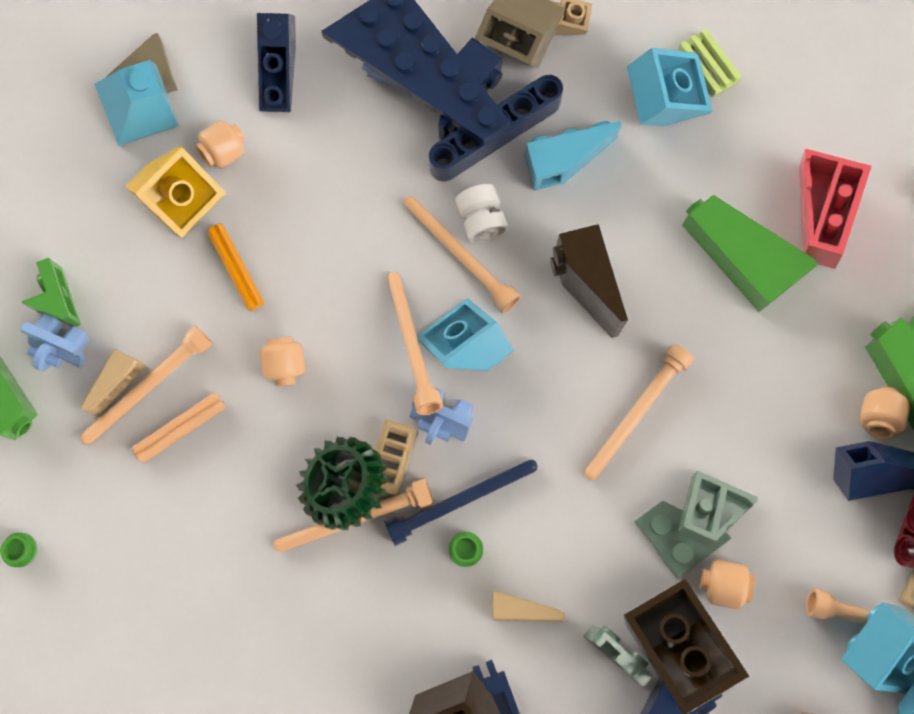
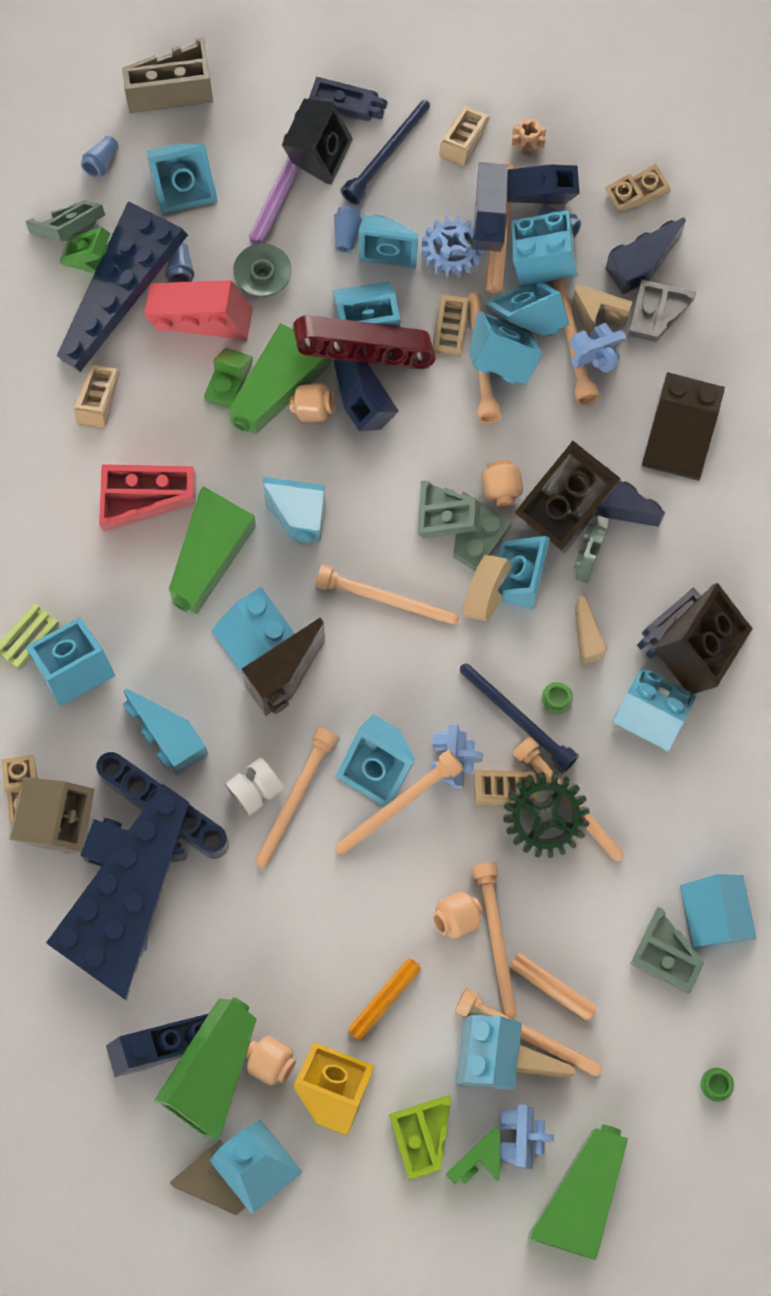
camera: 115 degrees left, 5 degrees down
none -> bright green slope [154,997,257,1140]
none -> medium azure slope [212,587,295,673]
none -> medium azure slope [263,477,326,543]
none -> lime wing [389,1095,451,1181]
none -> medium azure slope [455,1015,522,1090]
none -> tan slope [463,555,513,622]
none -> light nougat piece [471,862,517,1019]
none -> medium azure slope [497,536,550,609]
none -> medium azure slope [612,668,697,751]
none -> sand green wing [630,907,704,994]
none -> medium azure slope [680,874,757,949]

